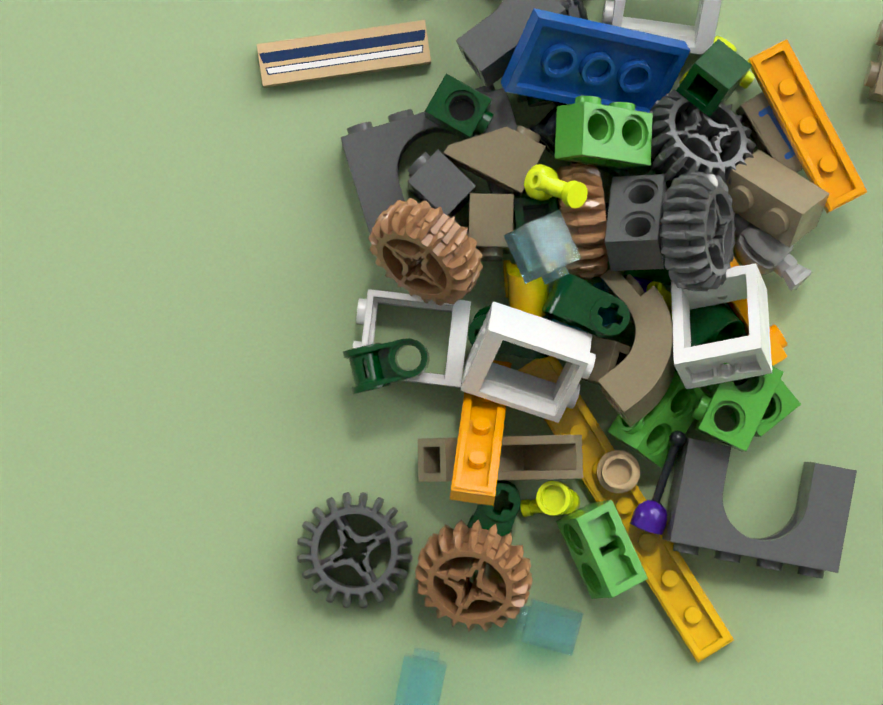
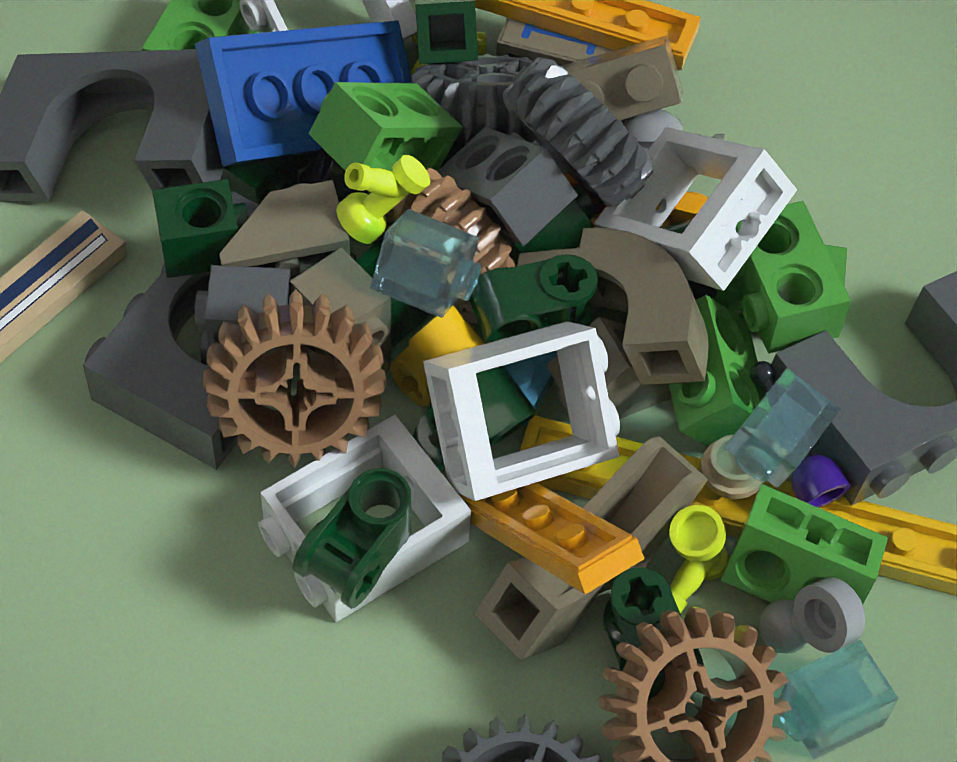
camera: 45 degrees left, 30 degrees down
none -> clear light blue brick [724,368,841,488]
none -> light grey plate [759,577,866,654]

